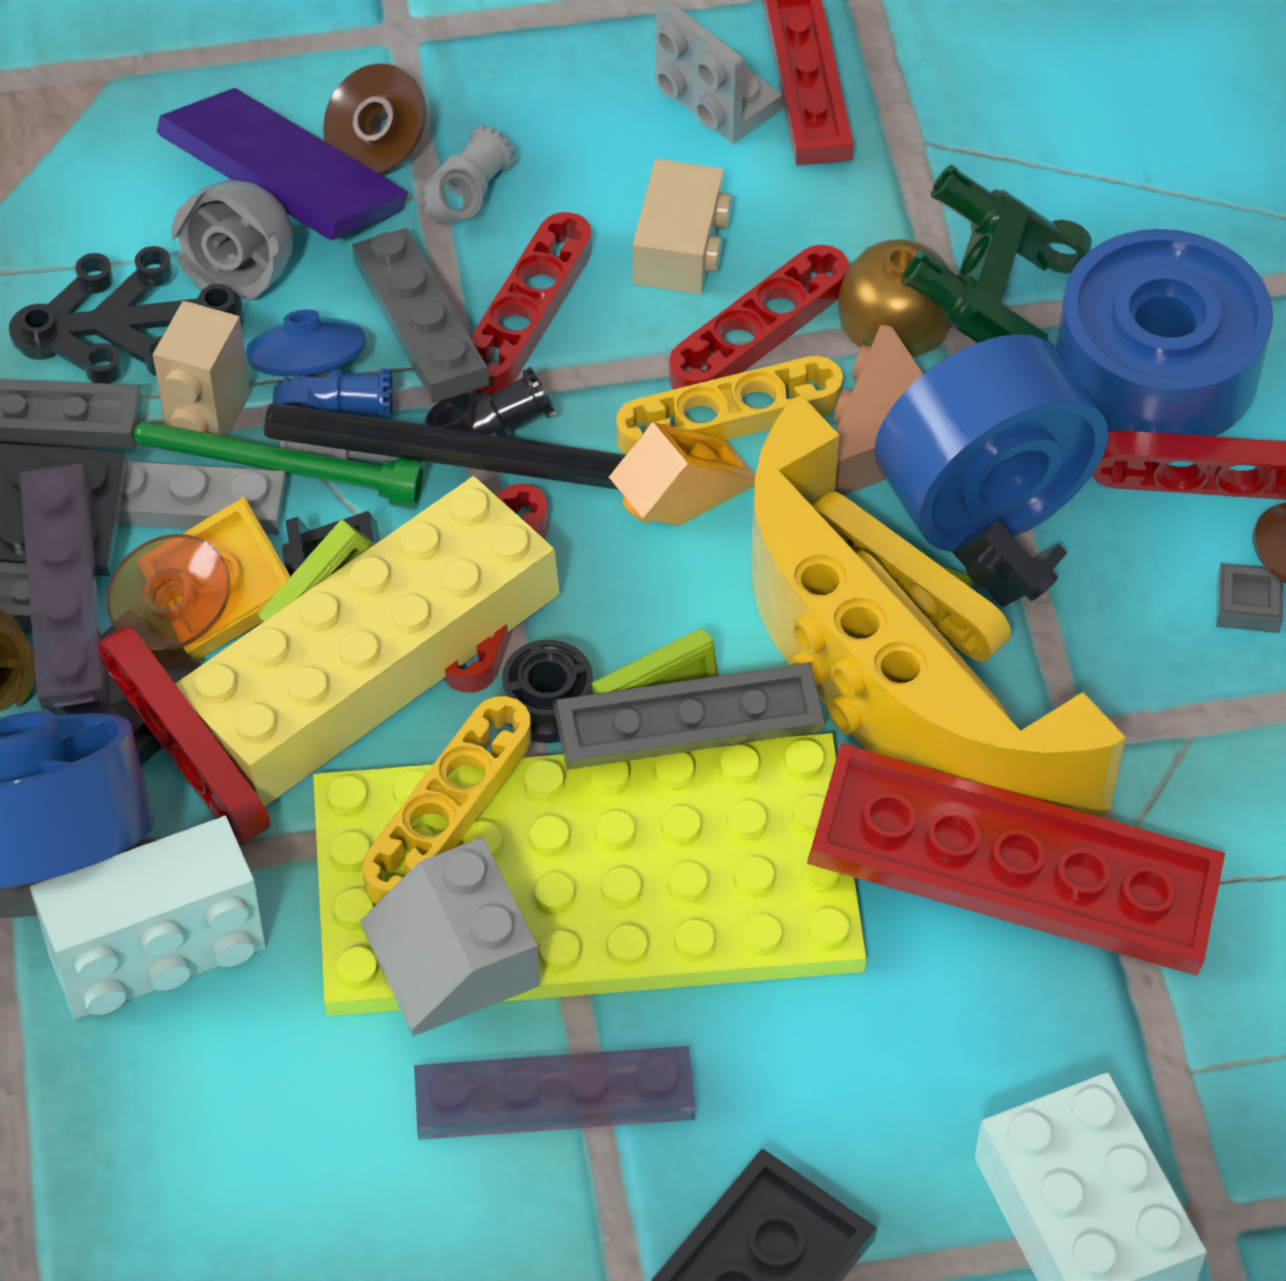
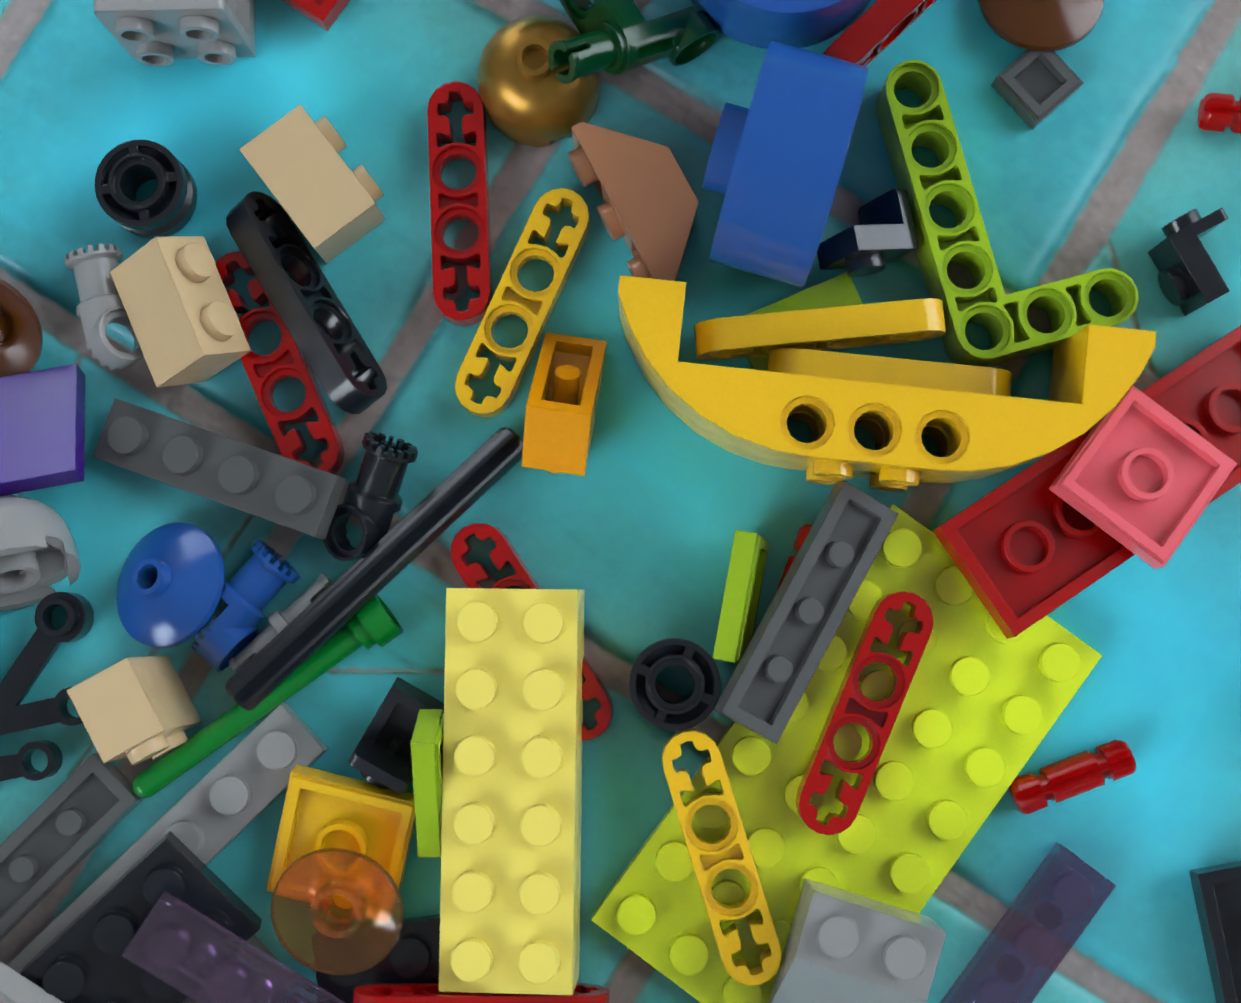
camera: 40 degrees left, 30 degrees up
none -> black wheel [95,140,197,239]
none -> tan brick [110,236,251,388]
none -> black beam [226,191,387,414]
none -> red beam [795,591,934,835]
none -> lime beam [876,60,1139,367]
none -> red axle [1009,740,1137,814]
none -> coral plate [1048,385,1237,569]
none -> black bracket [1148,208,1230,316]

